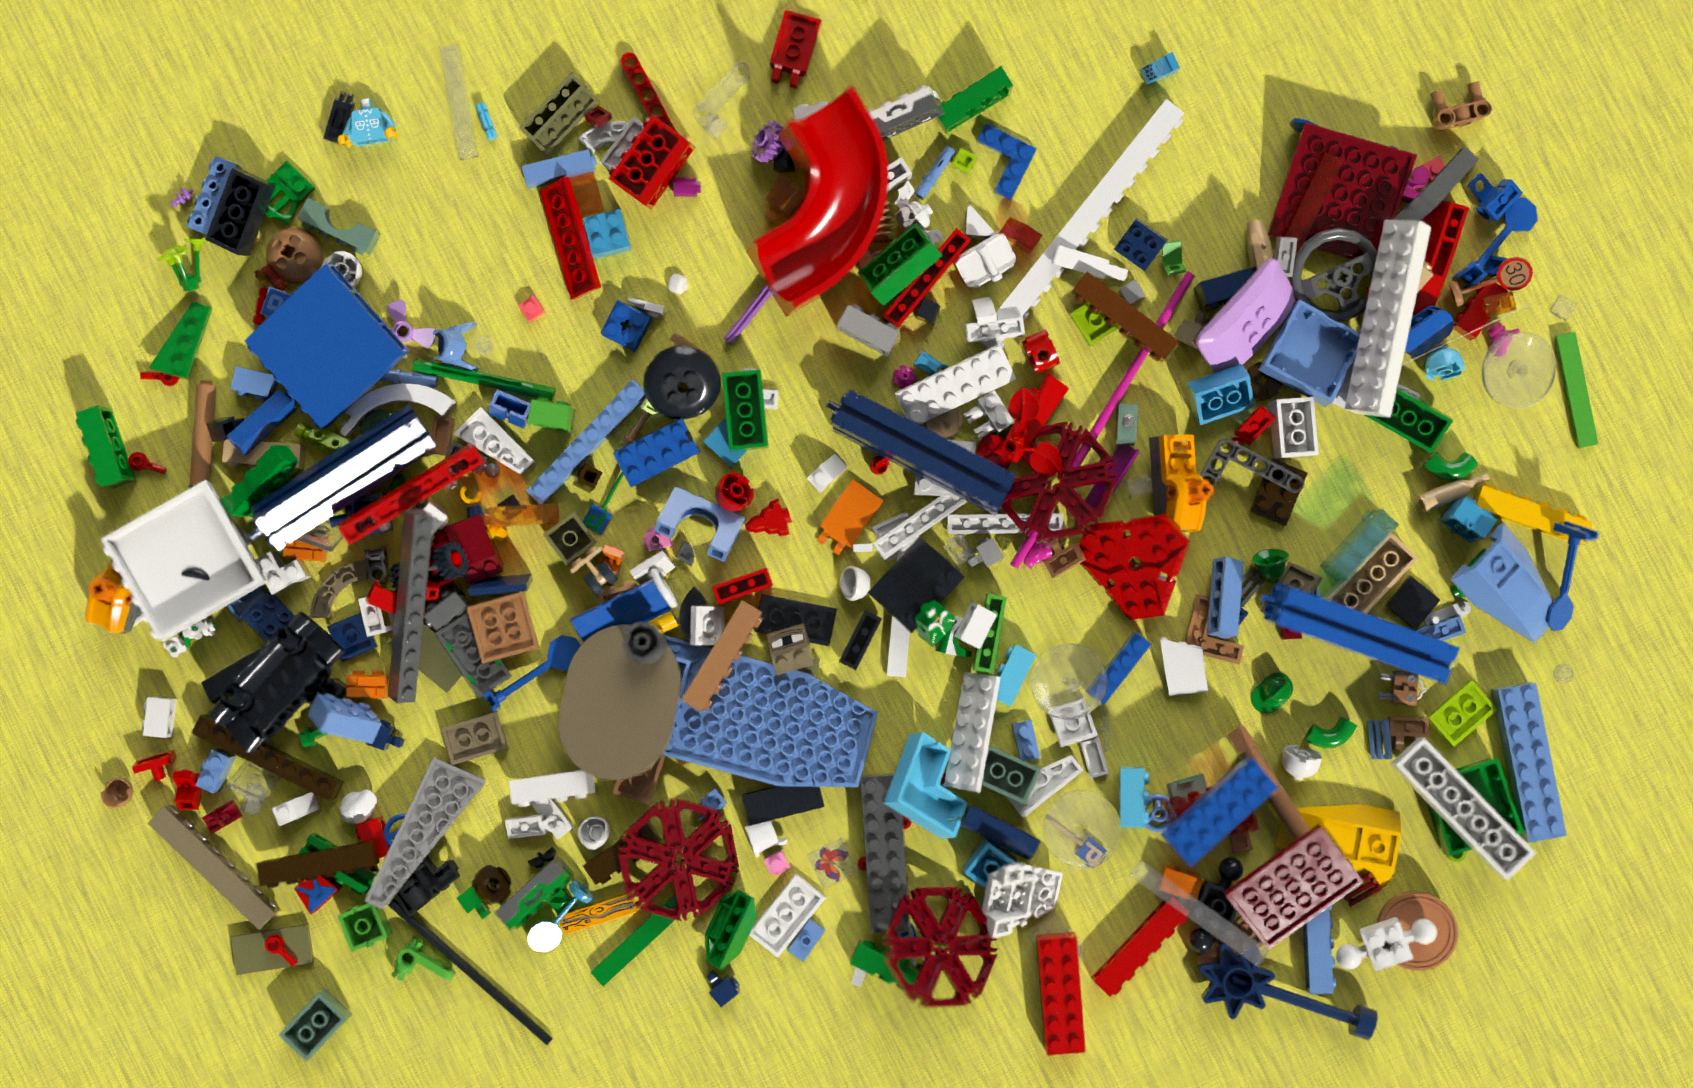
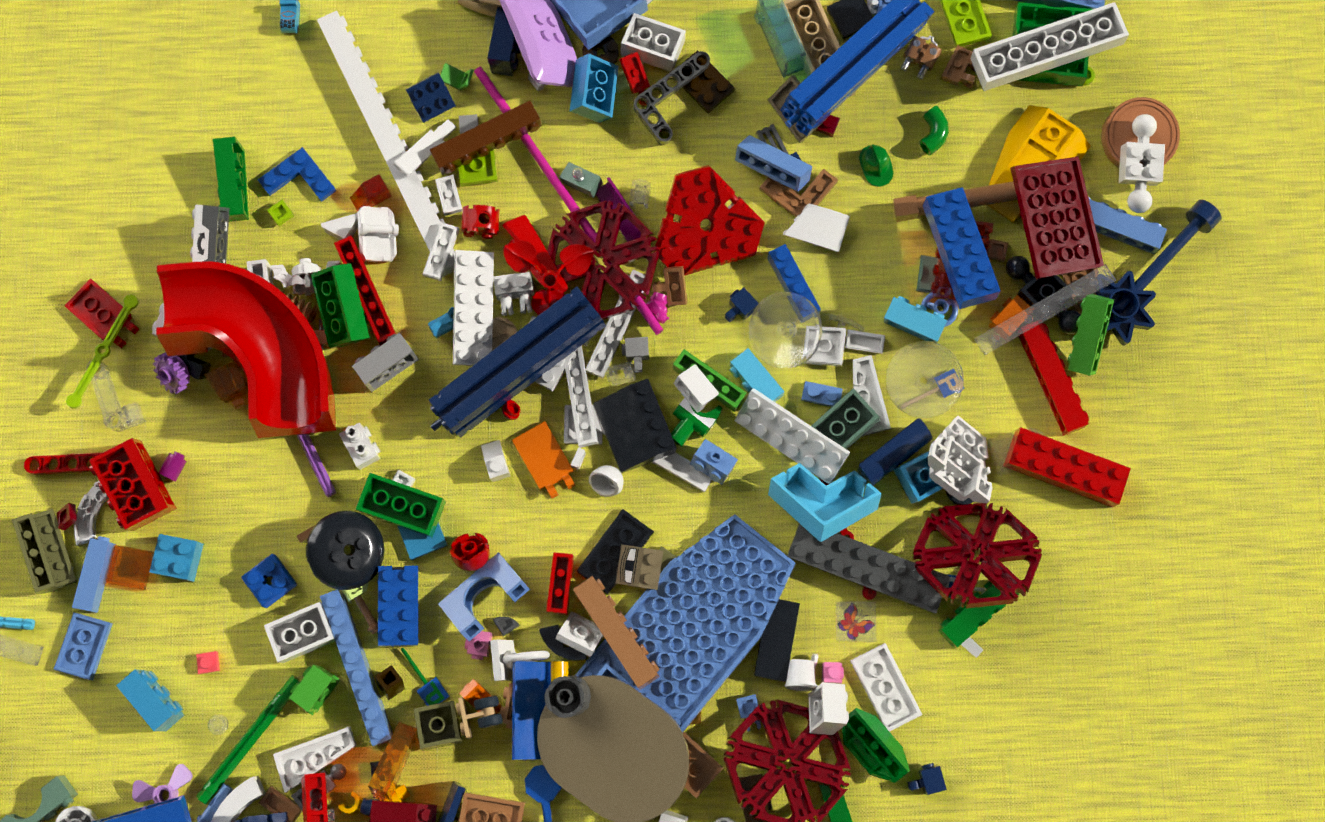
camera: 65 degrees left, 10 degrees down
medium blue helmet [433,322,479,371] -> none
blue piece [489,389,531,429] -> none
red plate [539,177,601,300] -> none
white tile [600,116,644,171] -> none
white plate [628,298,666,318] -> none
white piece [668,274,688,294] -> none
red rock [745,498,792,536] -> none
medium blue plate [787,918,825,962] -> none
black brick [839,610,882,670] -> none
dark pink plant [893,365,917,389] -> none
medium blue pin [914,146,956,200] -> none
green torso [915,600,958,647] -> none
black brick [916,298,941,325] -> none
white tile [972,297,997,324] -> none
light orange piece [1149,434,1214,532] -> none
dark tan brick [1174,312,1210,351] -> none
green hat [1252,549,1289,583] -> none
white cylinder [1282,745,1322,780] -> none
dark red tile [1343,872,1382,907] -> none
medium blue tile [1368,720,1392,759] -> none
none -> medium blue tile [54,612,113,681]
none -> lime piece [66,294,139,409]
none -> dark azure brick [116,669,185,731]
none -> white brick [264,602,335,663]
none -> white brick [339,423,381,470]
none -> white plate [435,175,462,216]
none -> medium blue brick [690,439,738,485]
none -> dark blue brick [725,287,759,323]
none -> white brick [808,682,849,735]
none -> bright green brick [1067,294,1114,376]

